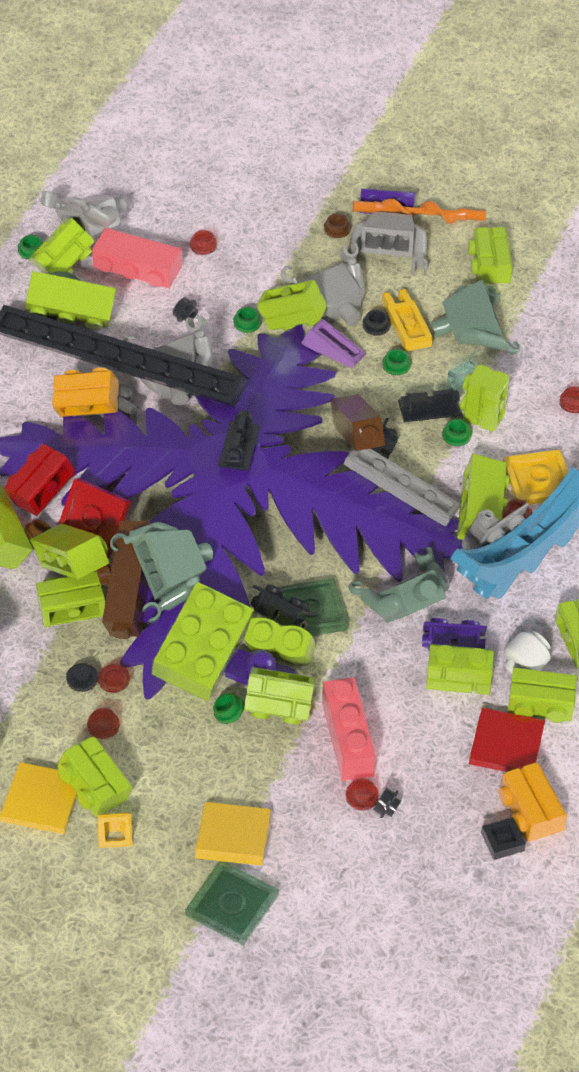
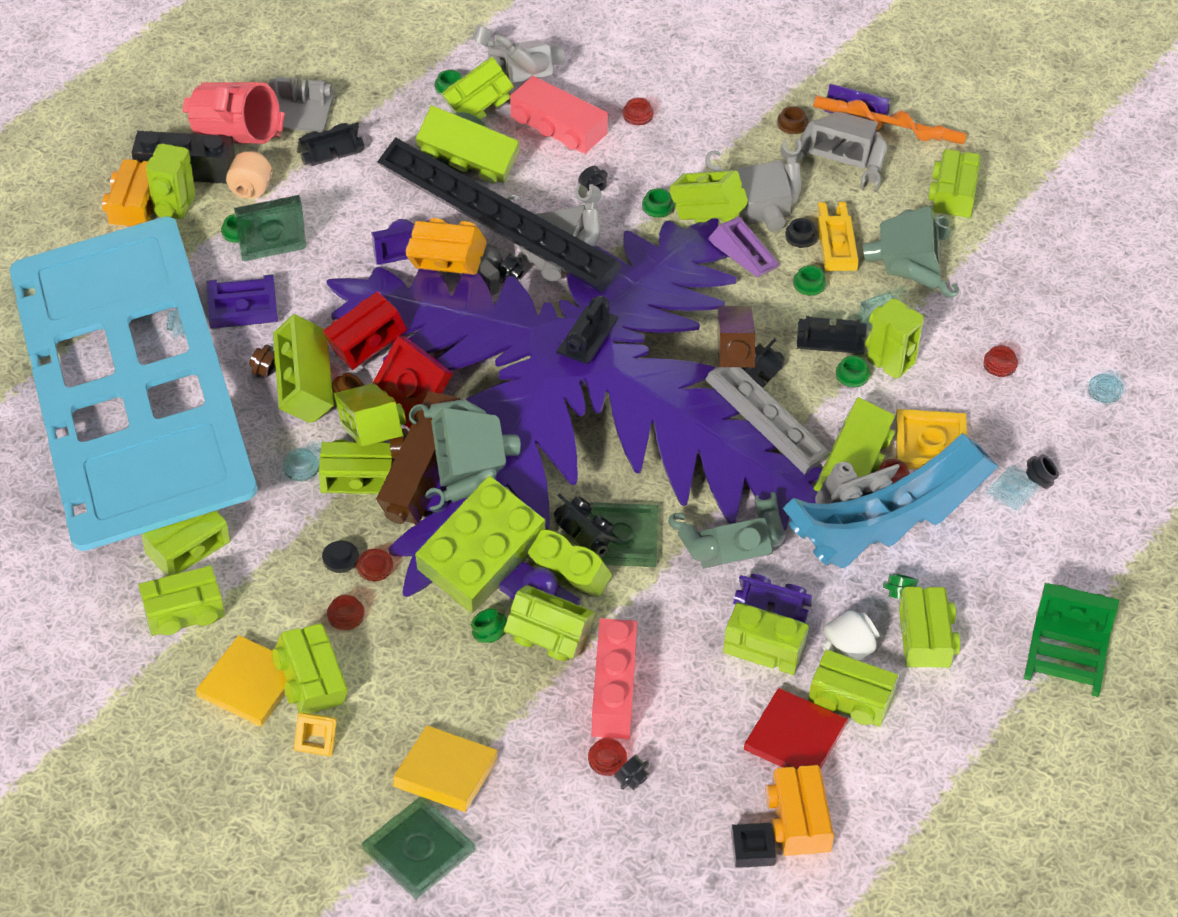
camera: 15 degrees right, 0 degrees up
none -> clear light blue plate [283,448,319,481]
none -> dark purple tile [371,219,430,265]
none -> black plate [498,253,526,283]
none -> green plate [883,573,918,599]

